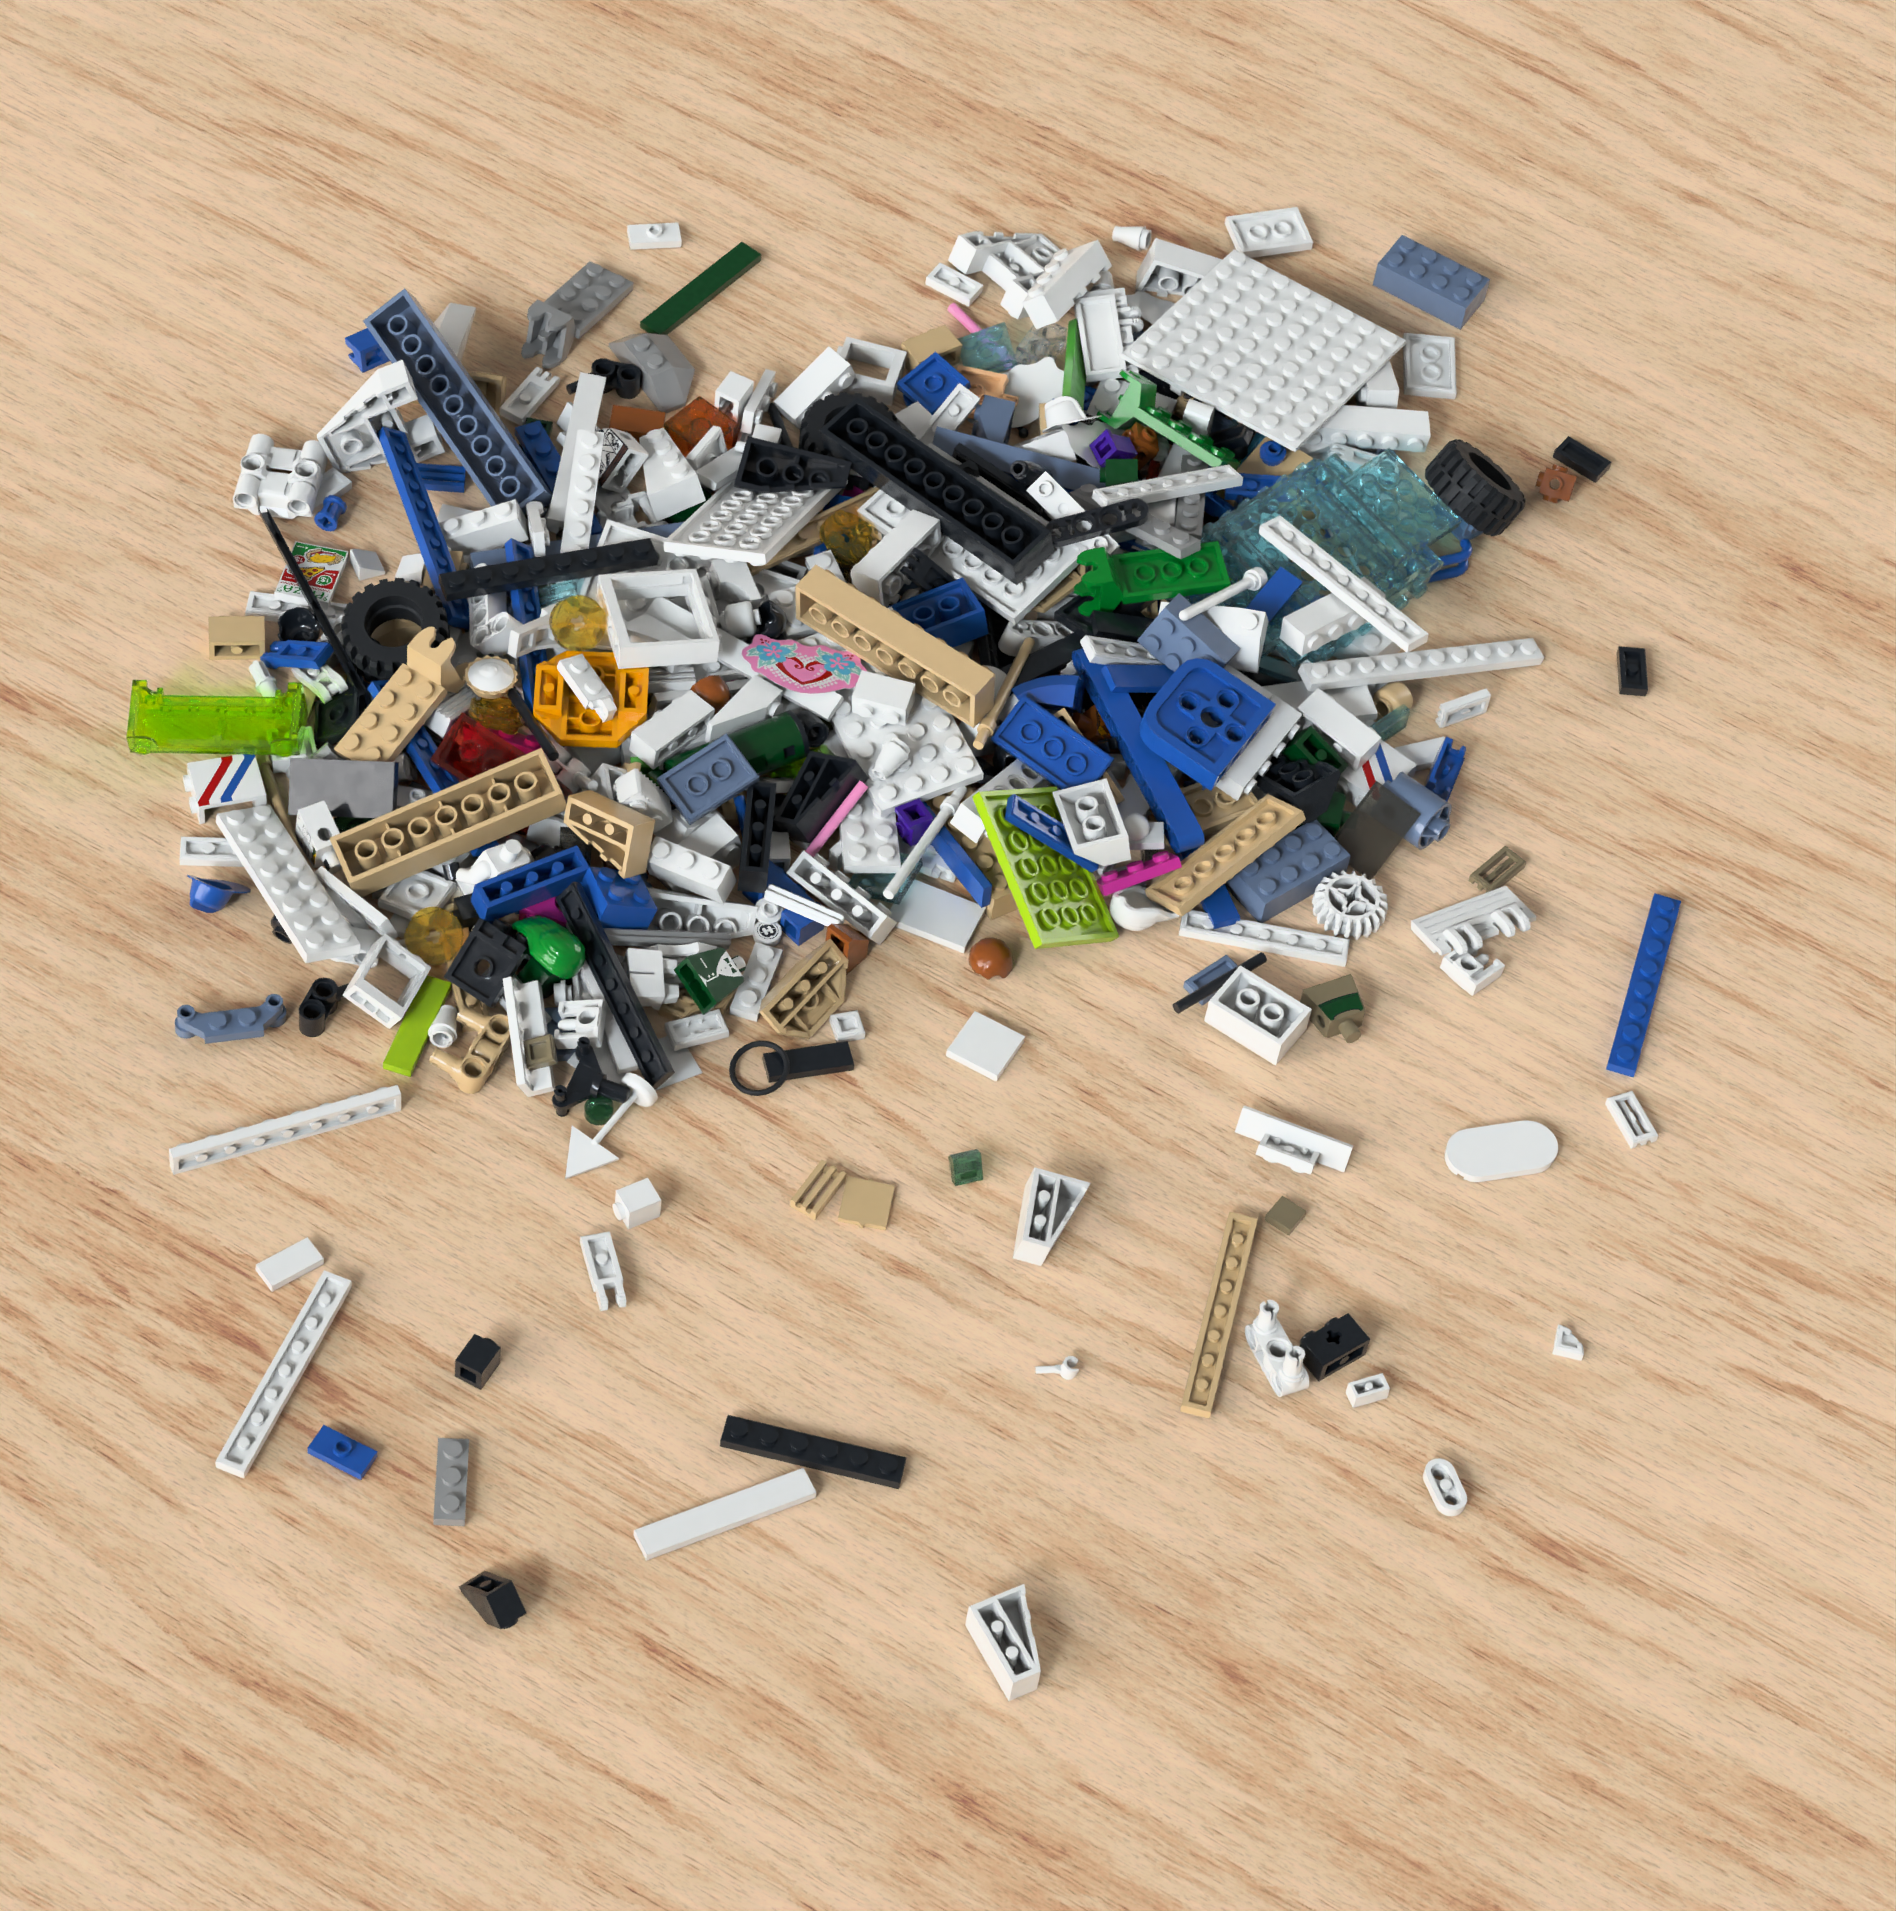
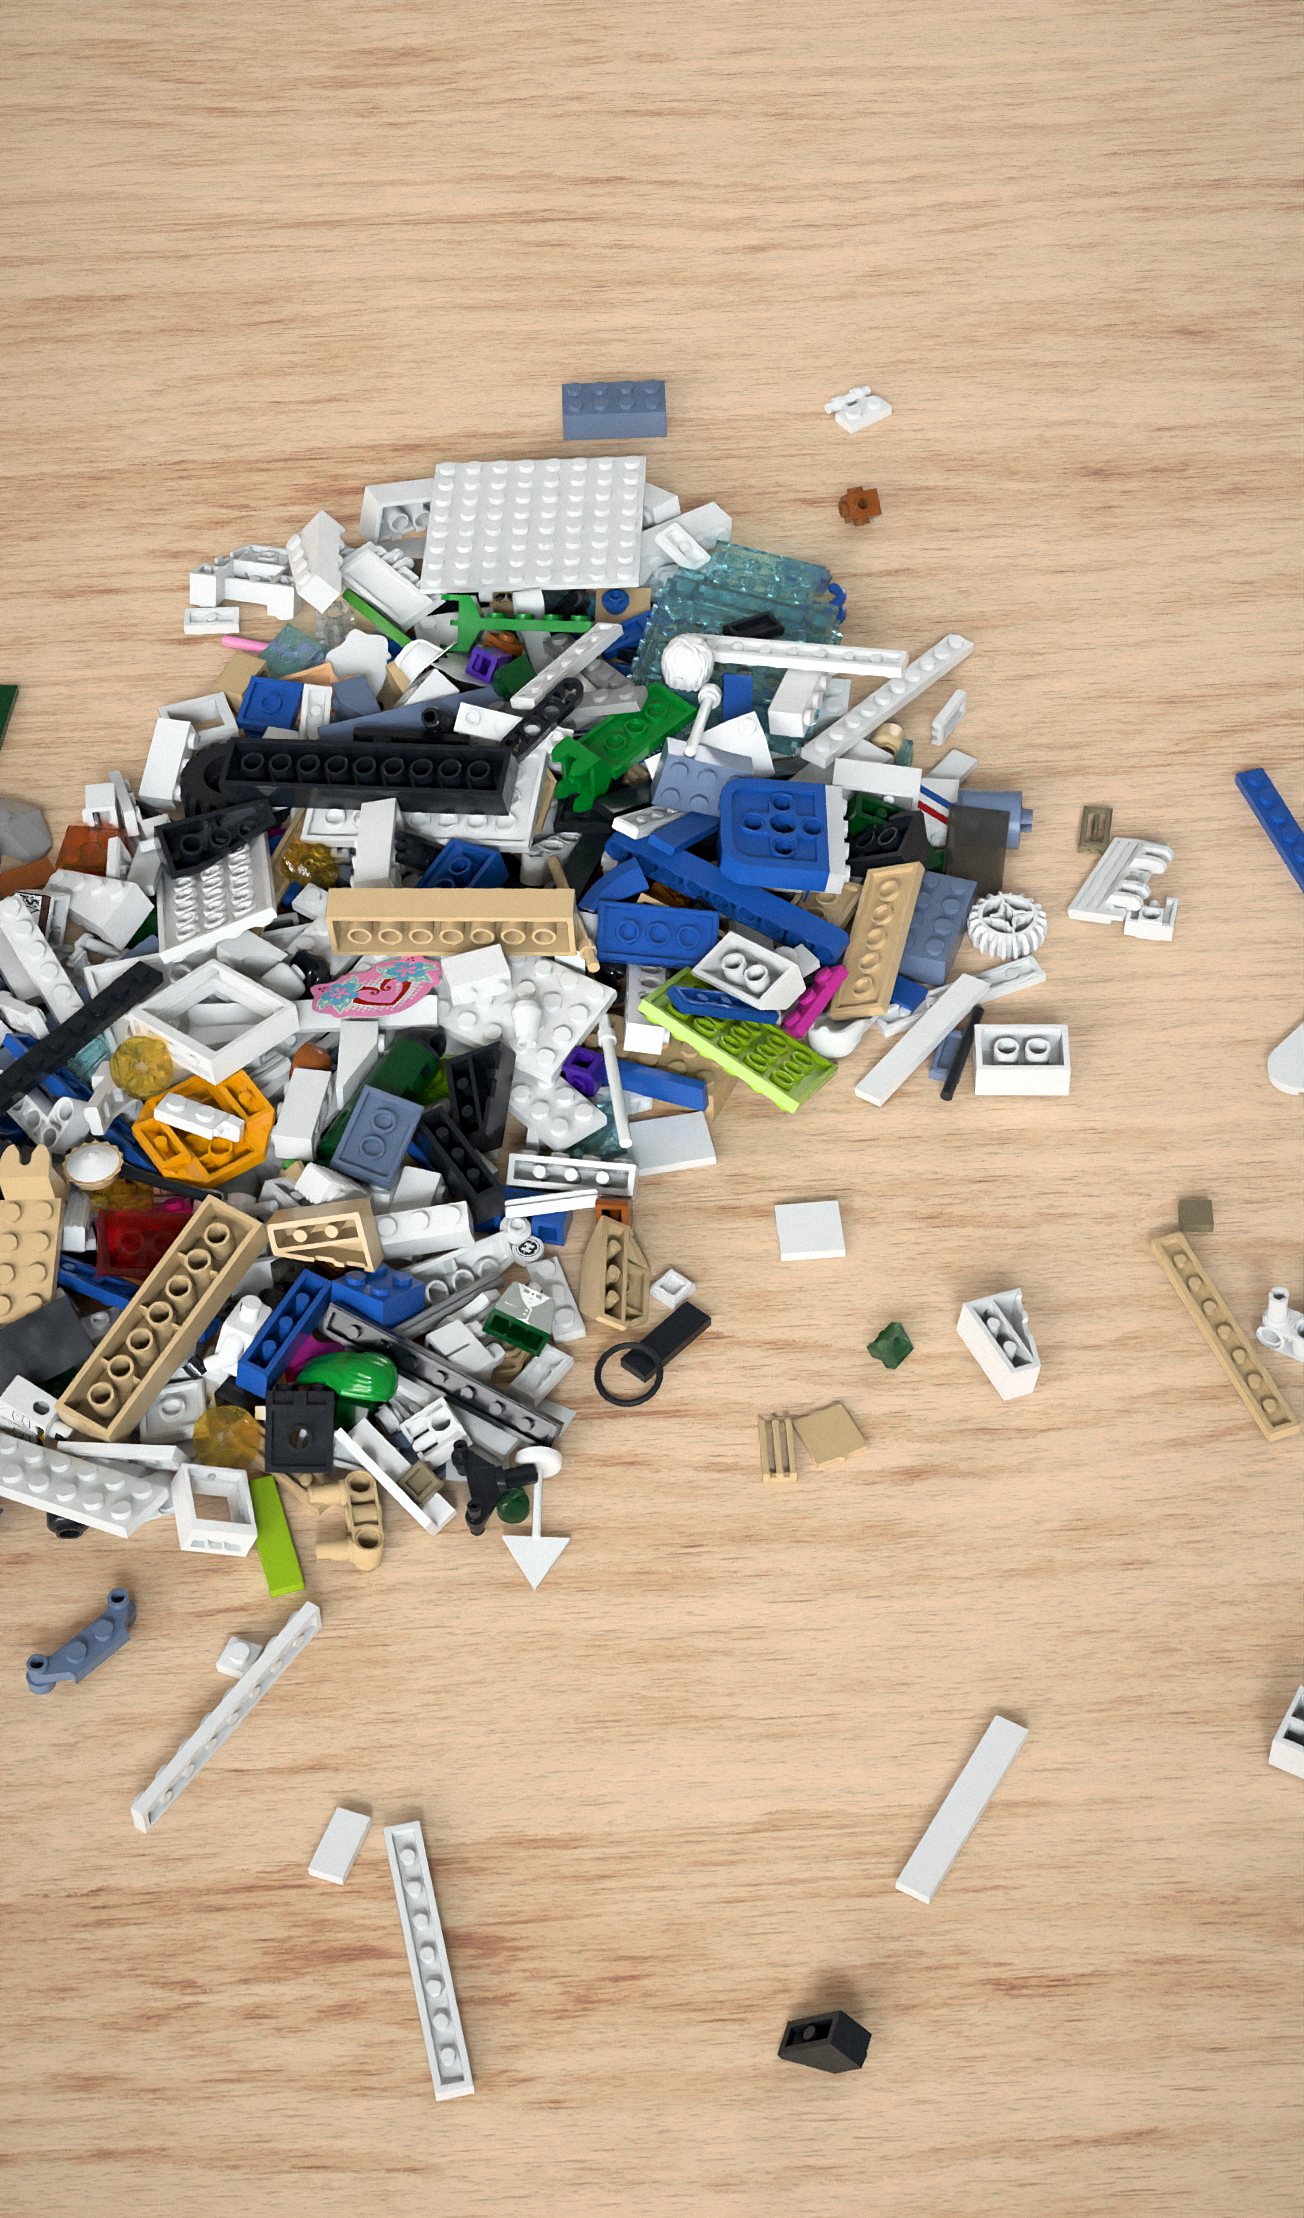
camera: 25 degrees left, 5 degrees down
black beam [299,977,365,1037] -> none
blue plate [307,1425,377,1480] -> none
white cone [428,1005,457,1048] -> none
light grey plate [433,1438,469,1526] -> none
black brick [455,1334,501,1390] -> none
white hinge [580,1232,627,1311] -> none
white brick [613,1178,661,1229] -> none
black plate [720,1415,907,1489] -> none
bright pink bar [805,780,868,857] -> none
dark orange hair [968,937,1013,980] -> none
white hand [1035,1356,1079,1380] -> none
white cone [1112,226,1152,251] -> none
white plate [1225,207,1313,258] -> none
white bracket [1235,1105,1353,1175] -> none
dark tan torso [1300,974,1365,1043] -> none
white tile [1403,333,1456,400] -> none
blue hinge [1424,737,1466,802] -> none
black tyre [1425,439,1526,536] -> none
black tile [1553,436,1611,483] -> none
black plate [1616,646,1648,697] -> none
none -> white plate [216,1636,264,1679]
none -> white plate [654,522,713,578]
none -> white hair [661,634,714,692]
none -> black tile [722,610,785,640]
none -> white plate [824,385,892,434]
none -> white tile [854,973,989,1107]

